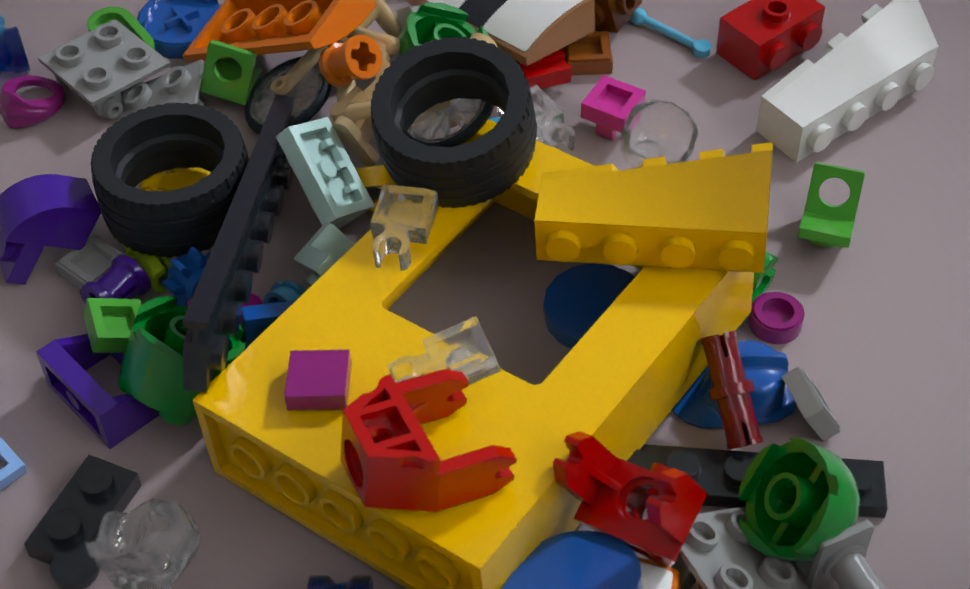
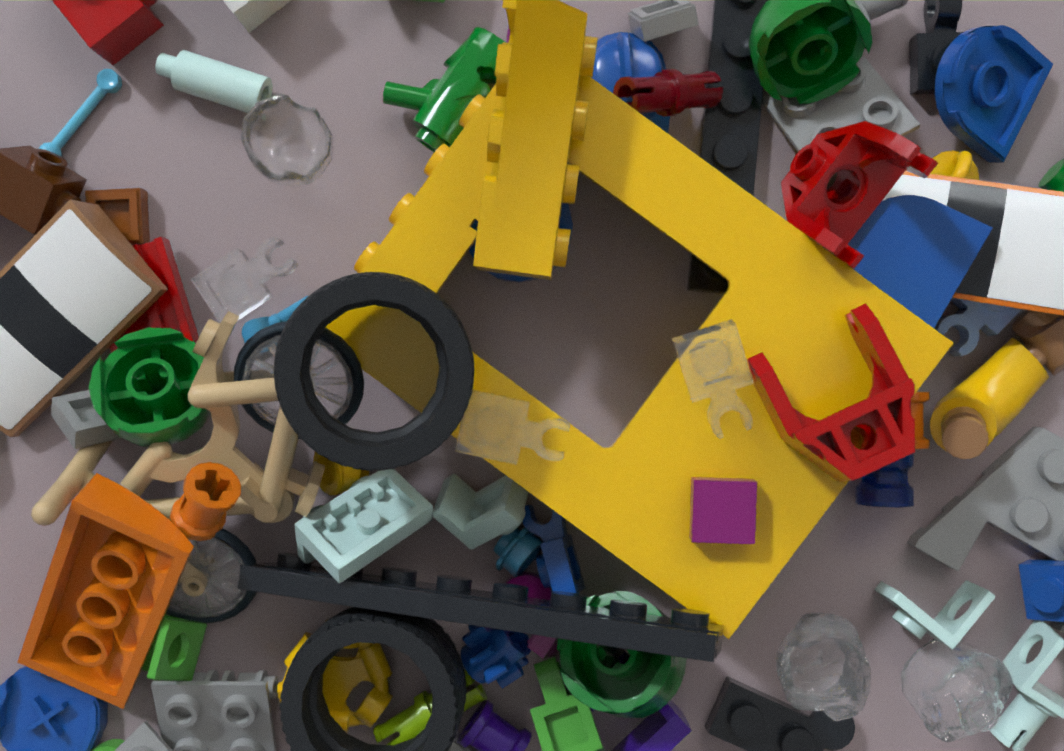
camera: 90 degrees left, 40 degrees up
dark pink tile [580,75,646,141] -> none
none -> light aqua cylinder [155,50,273,117]

